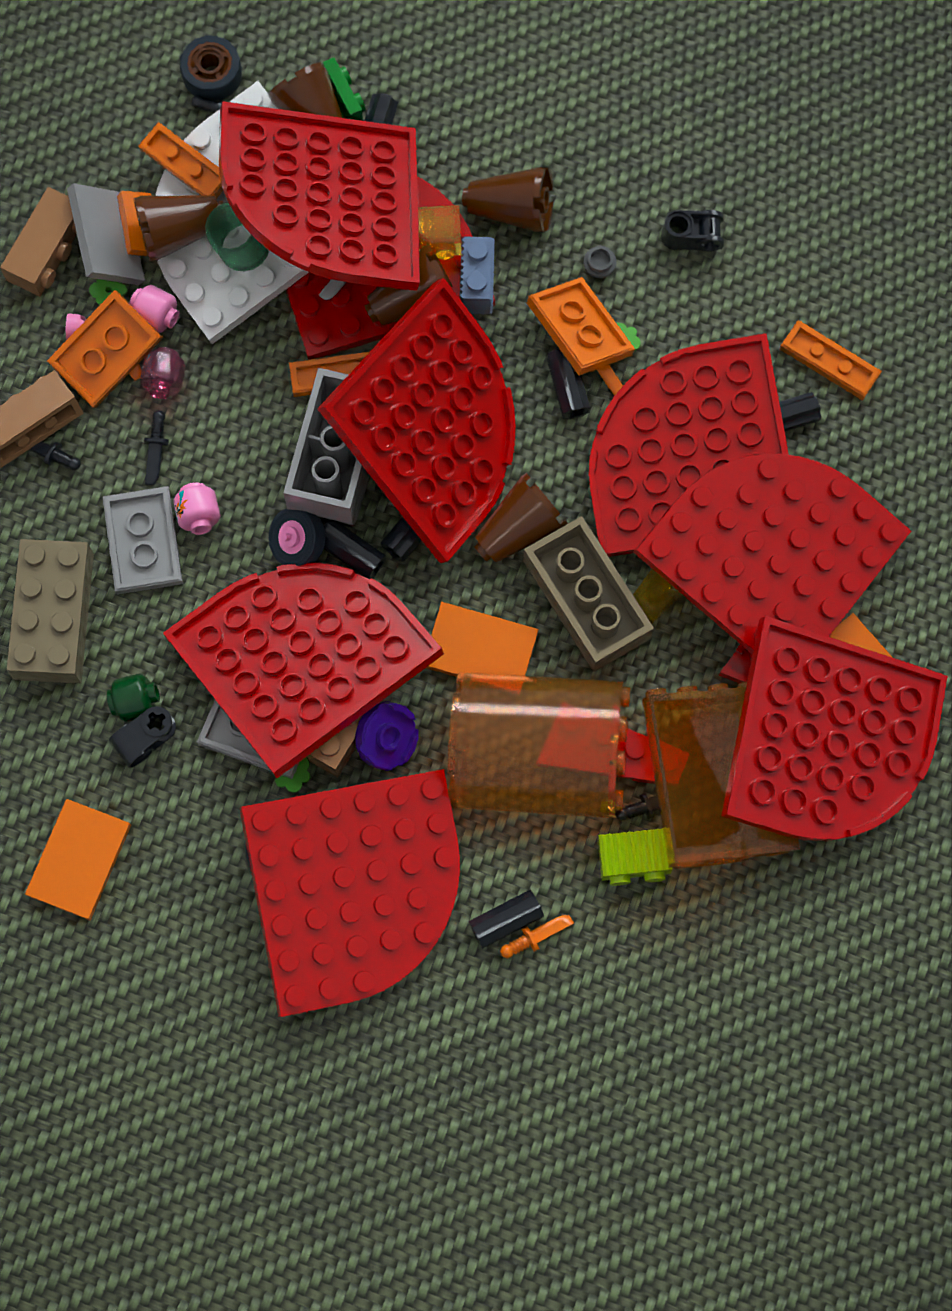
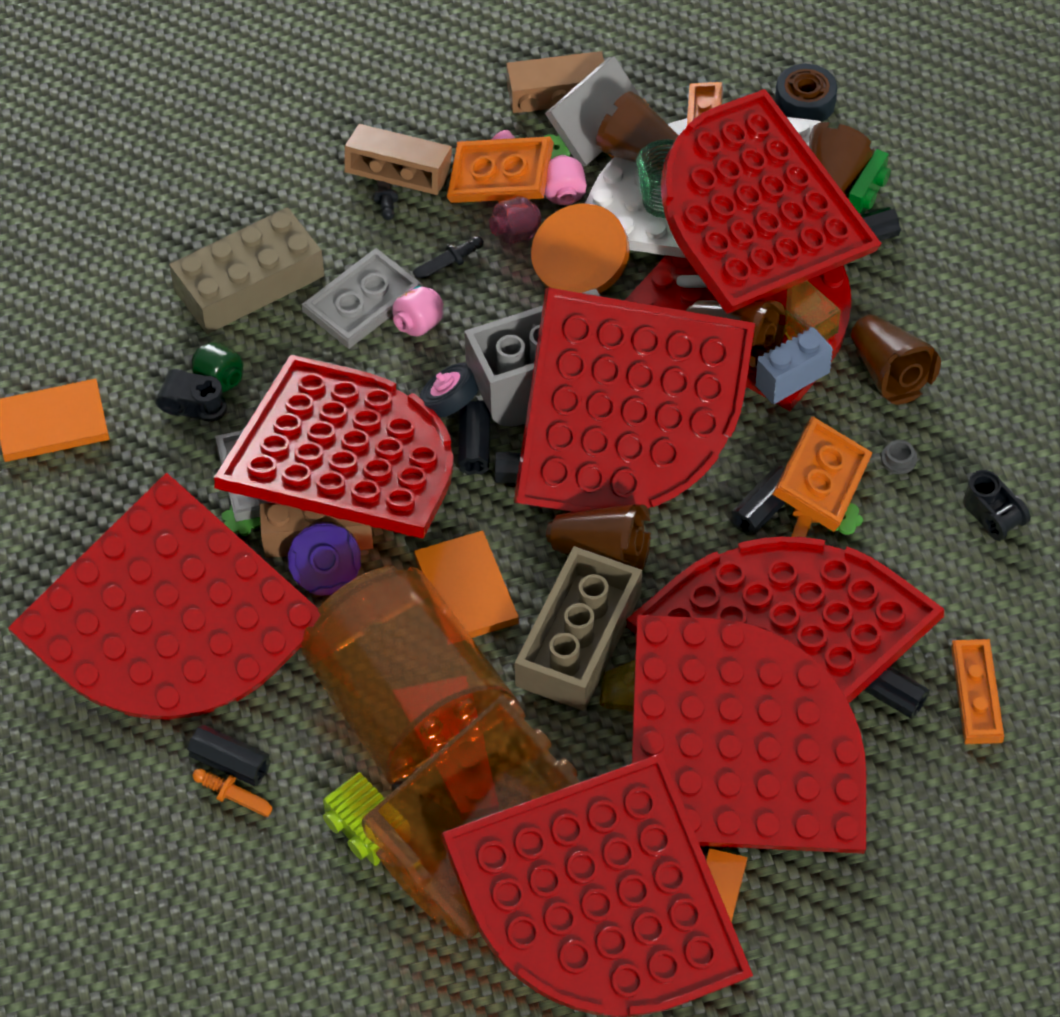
camera: 55 degrees right, 20 degrees down
none -> orange piece [531,203,630,294]

